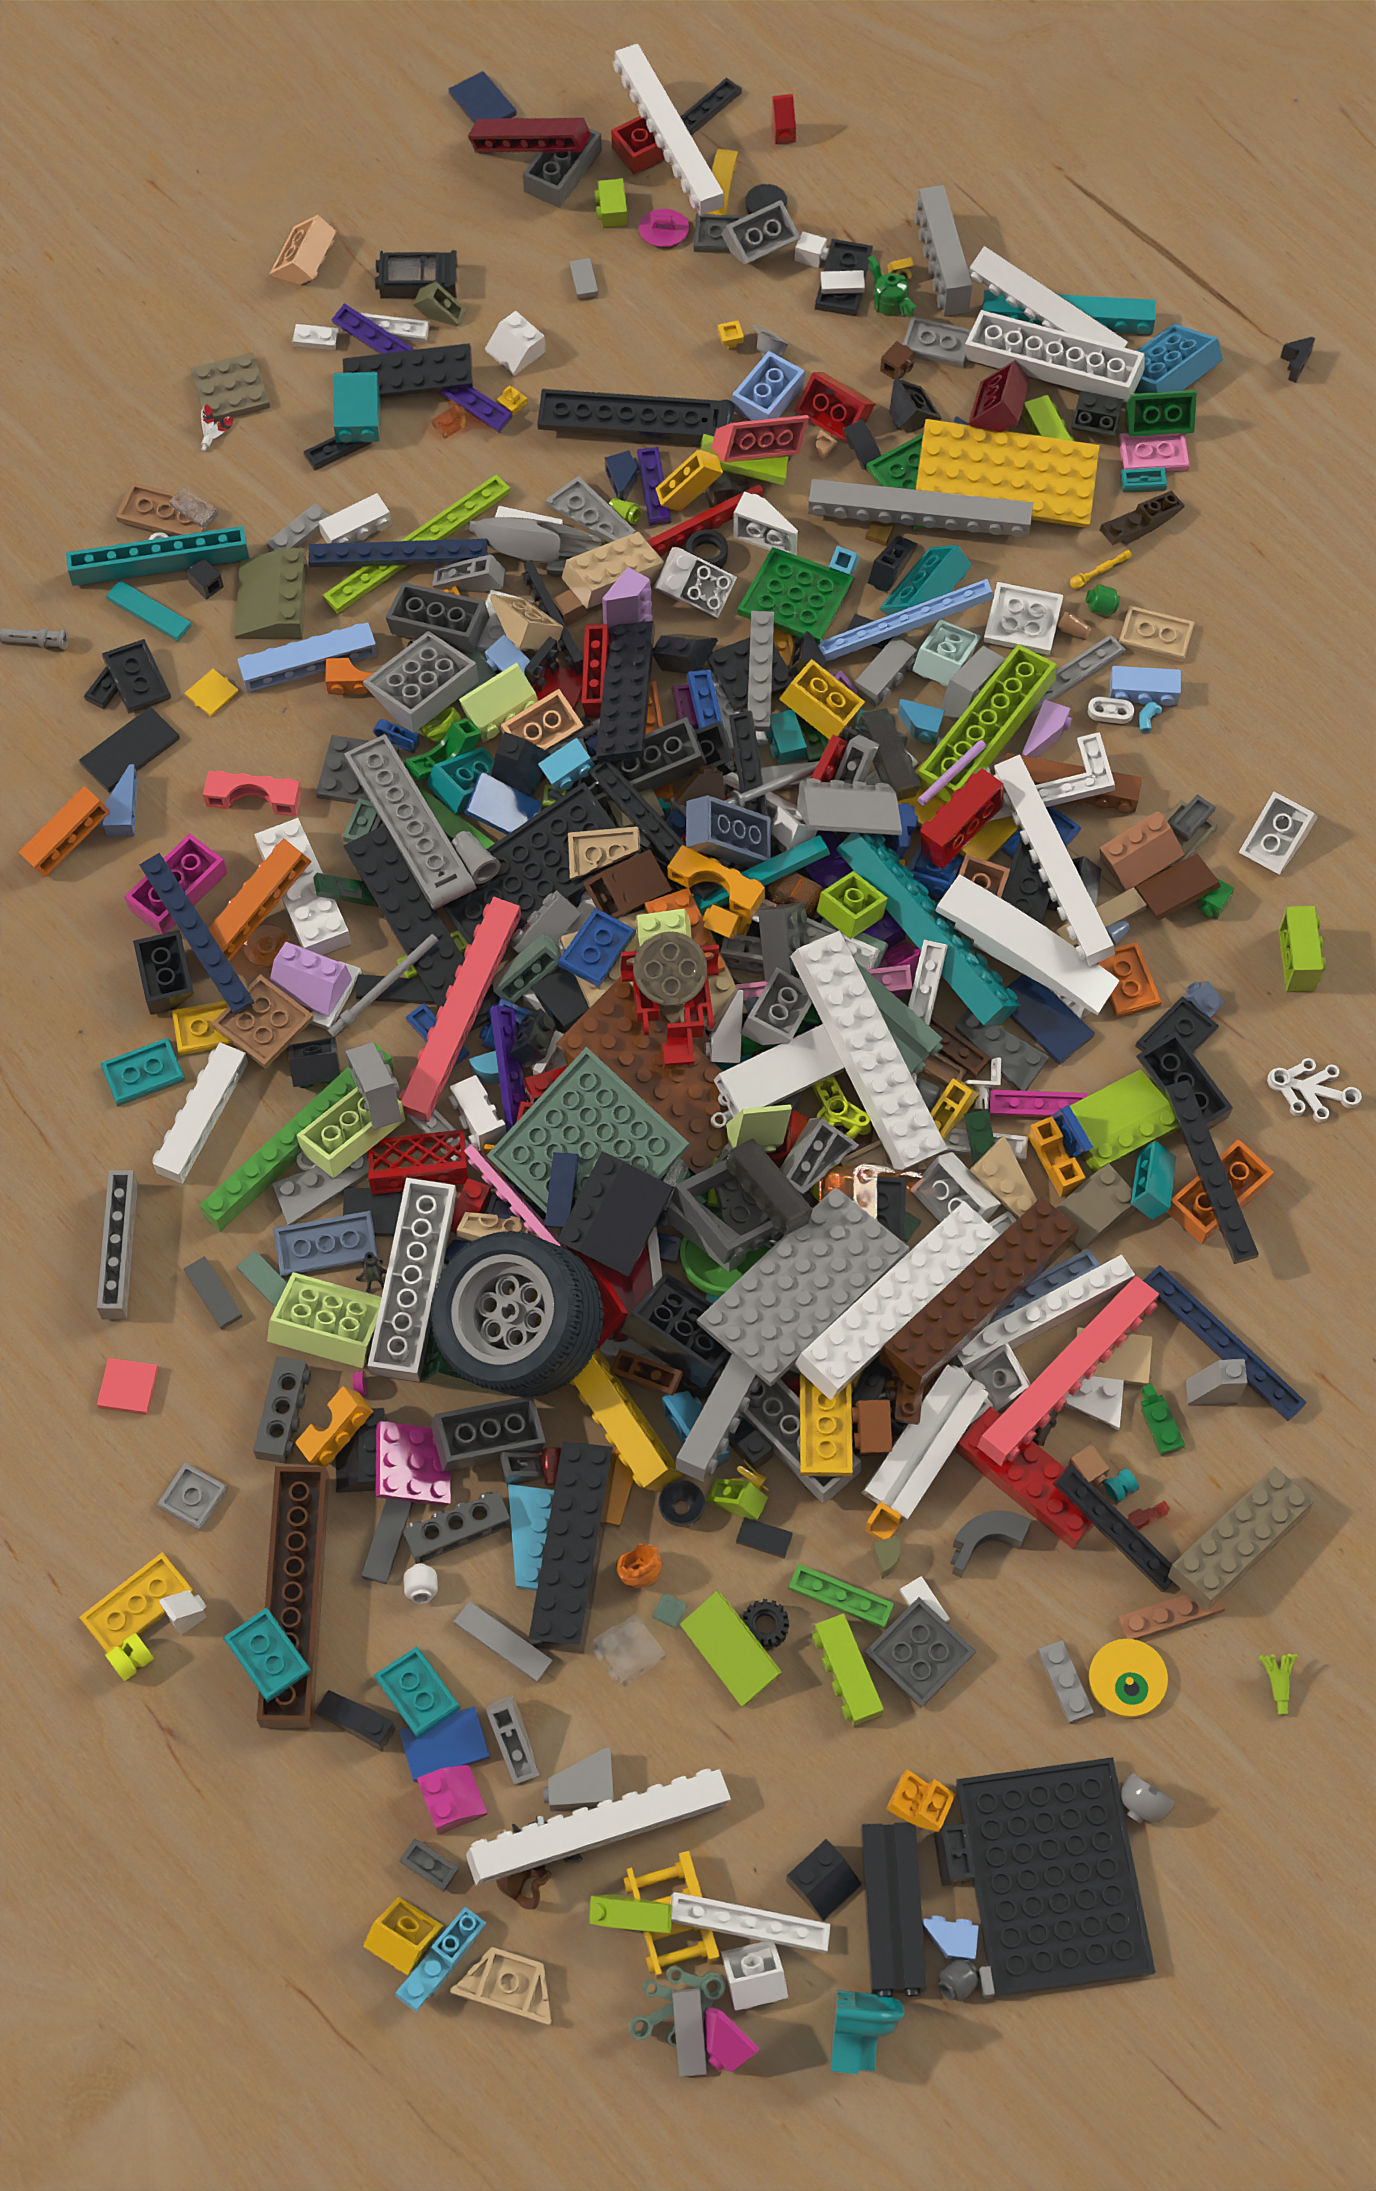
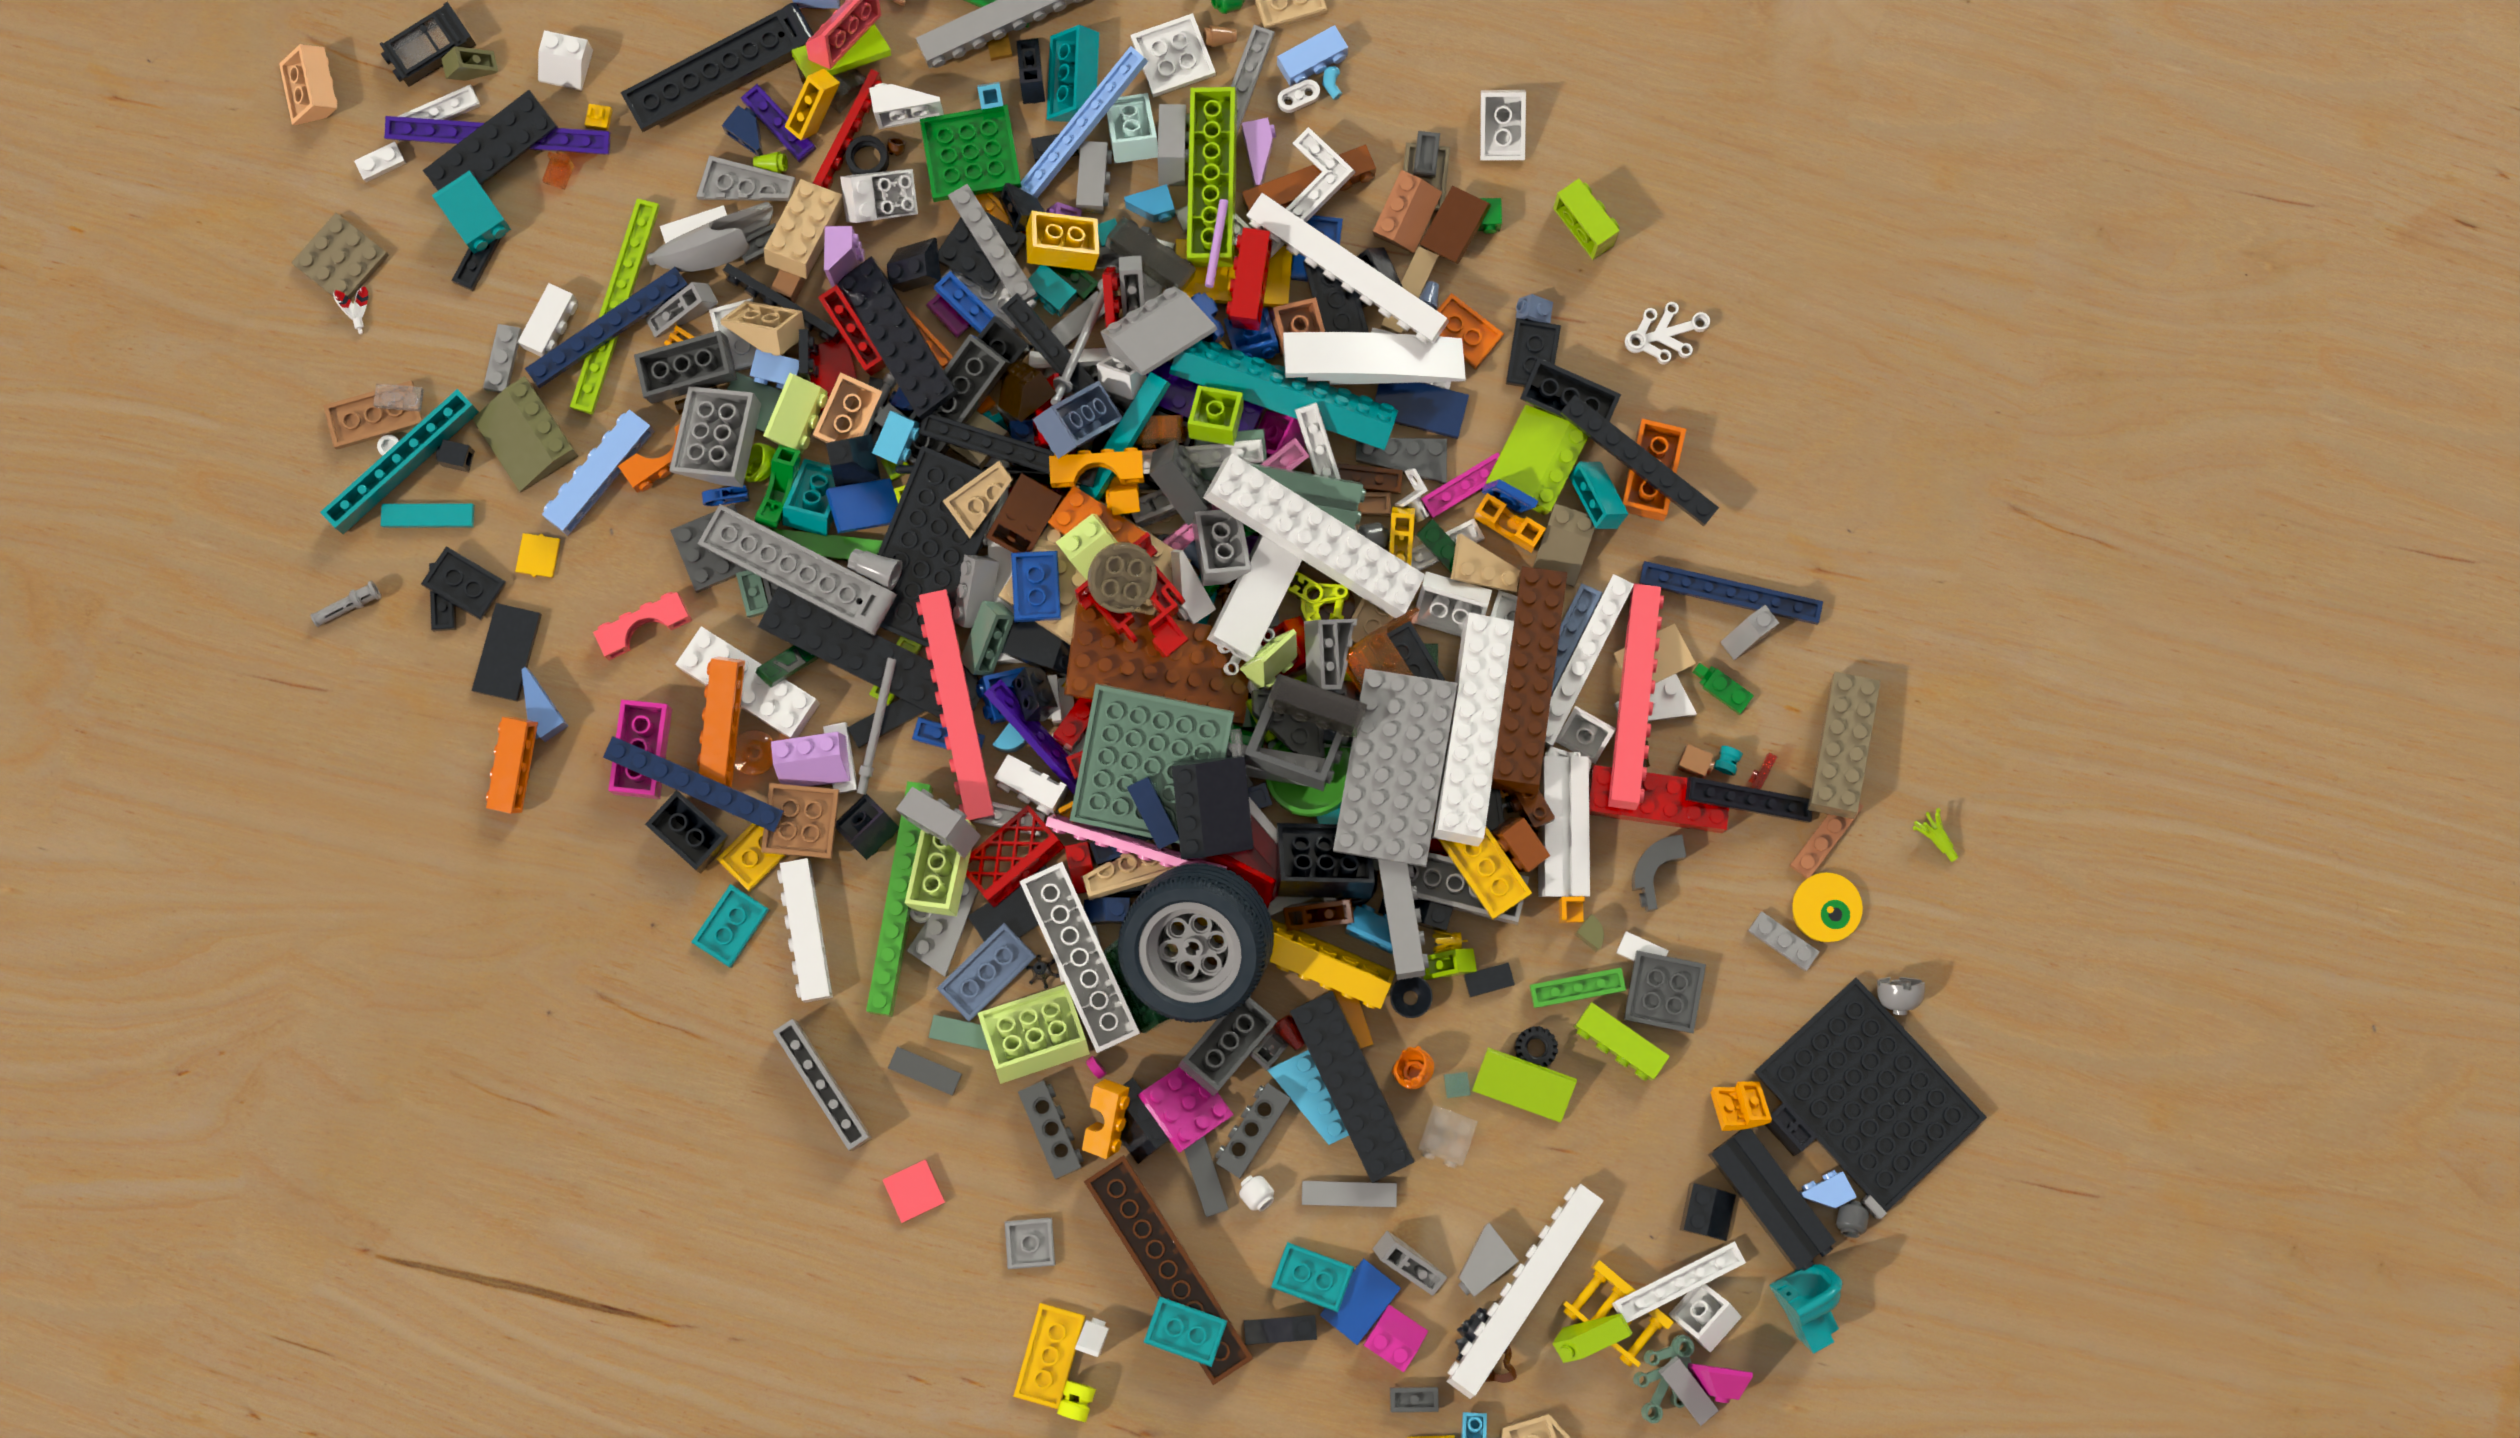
camera: 35 degrees left, 15 degrees up
none -> reddish brown hinge [887,137,906,156]

